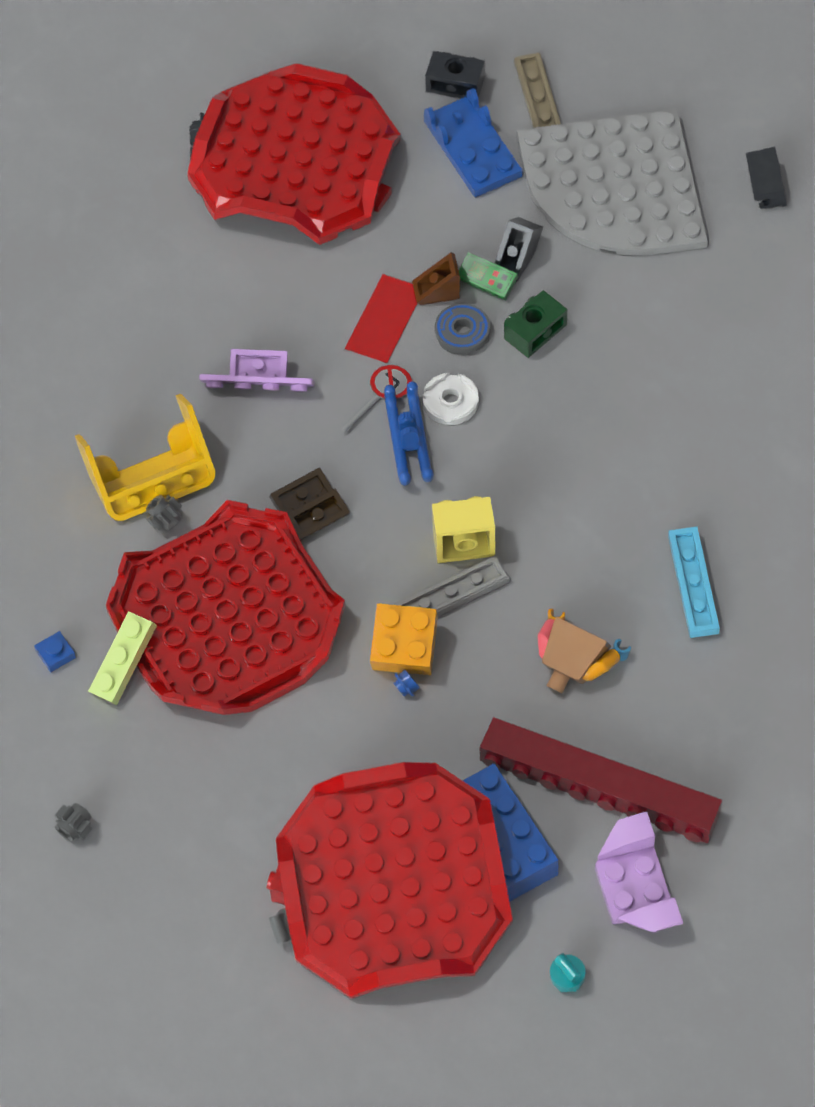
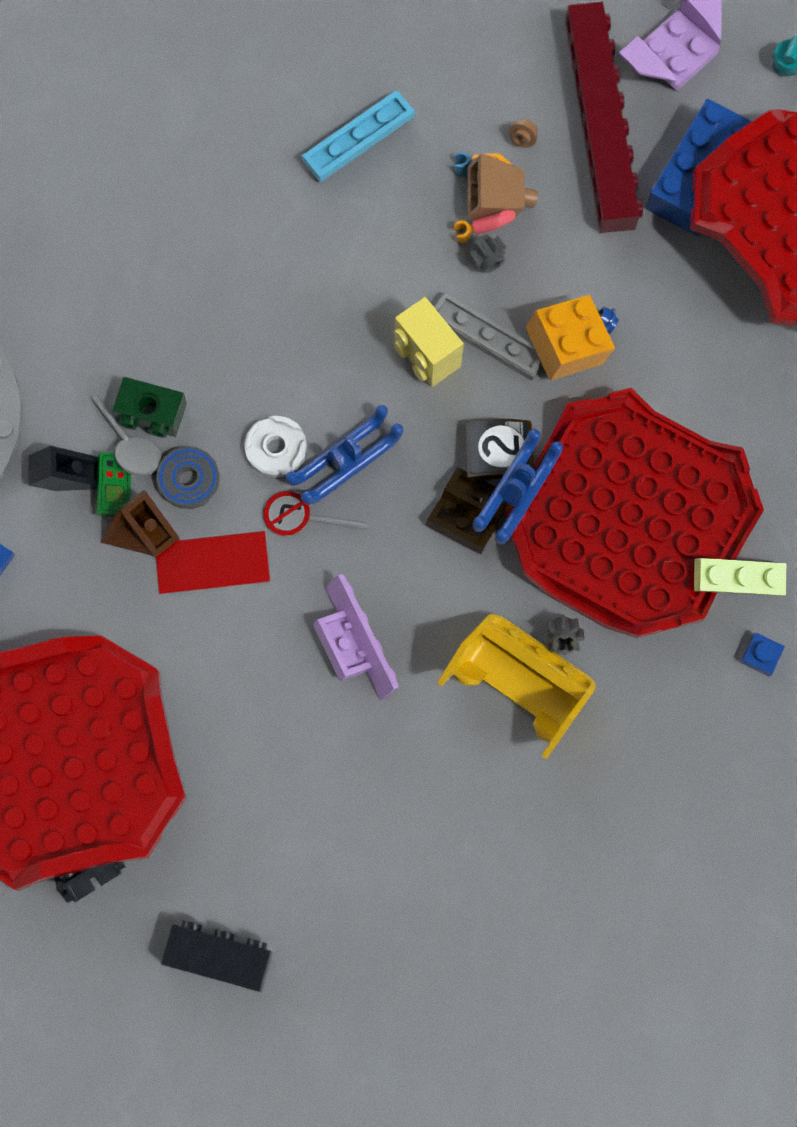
camera: 125 degrees left, 15 degrees up
none -> light grey piece [92,395,161,476]
none -> black brick [161,920,273,993]
none -> slope [465,419,535,483]
none -> dark grey gear [468,234,507,273]
none -> blue piece [473,429,563,545]
none -> medium nougat plate [508,119,538,148]

